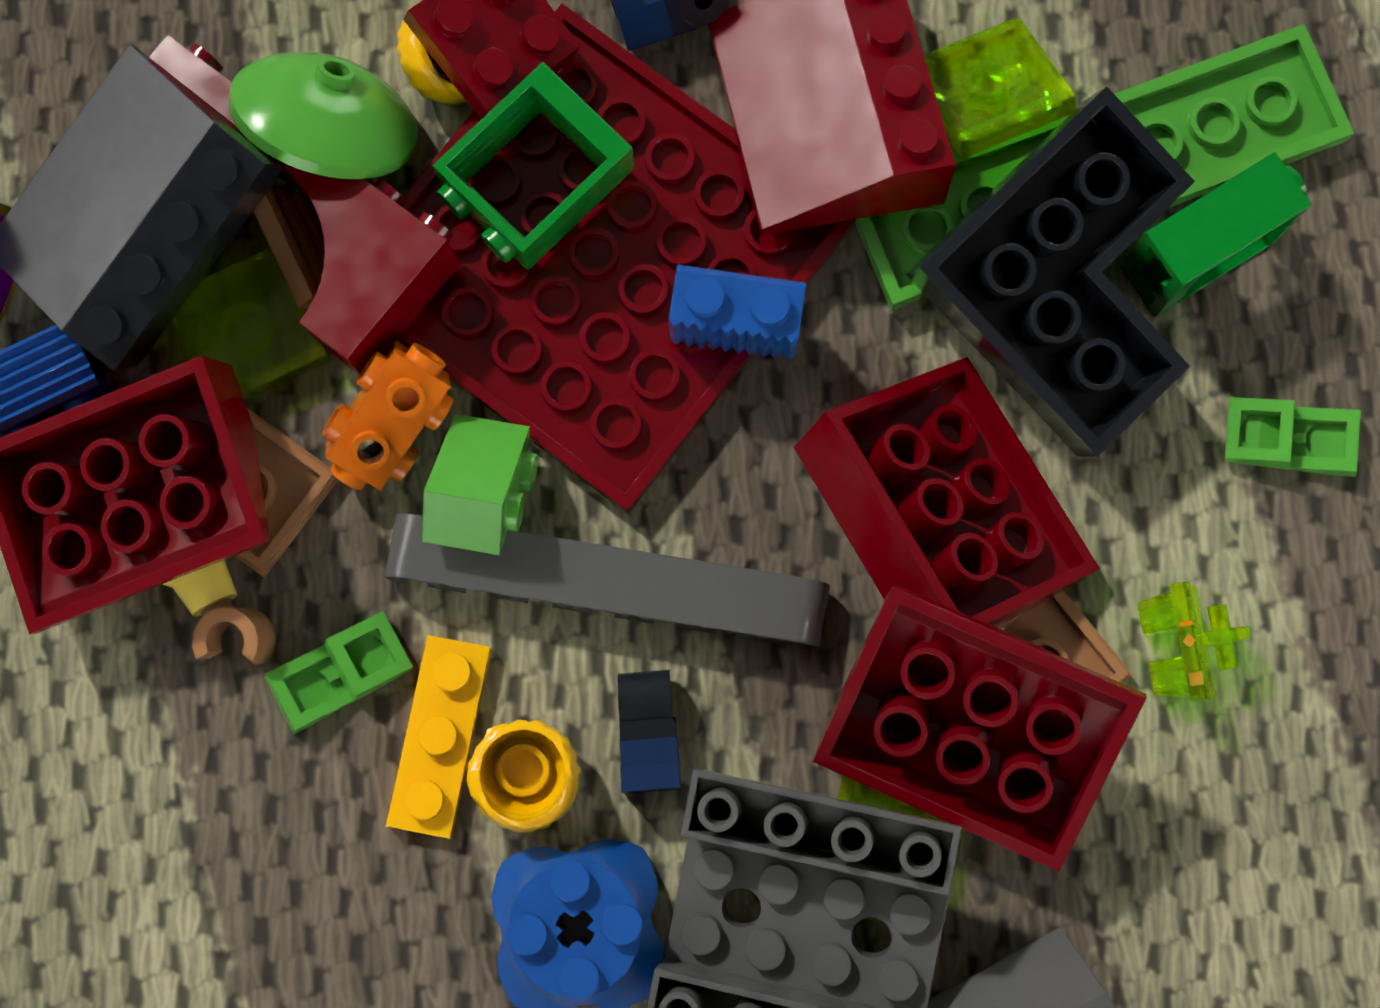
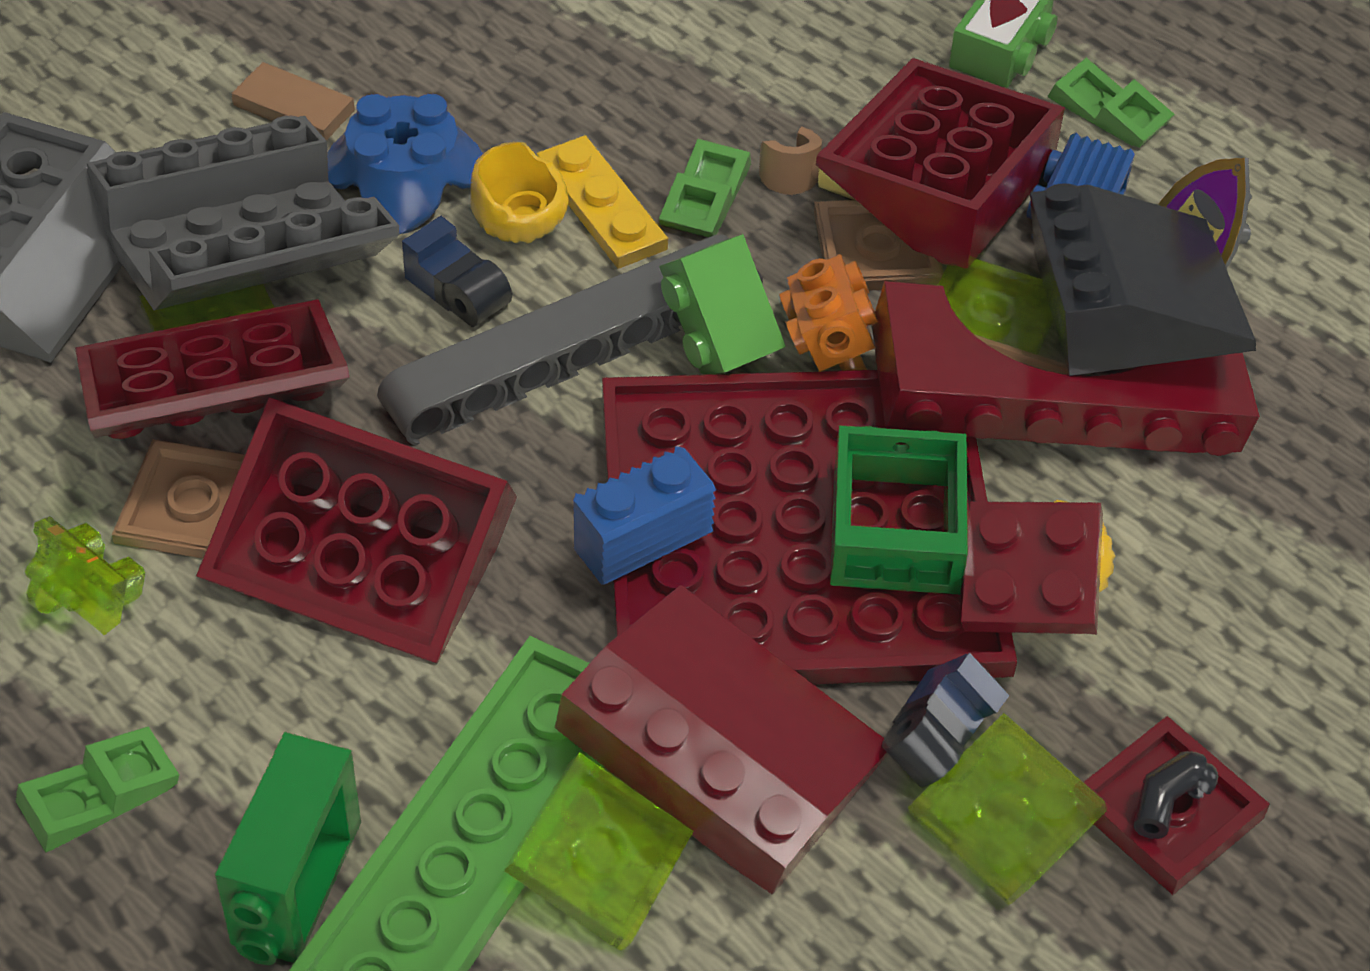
camera: 135 degrees right, 30 degrees down
bright green dish [228,52,418,179] -> none
black brick [906,86,1195,457] -> none

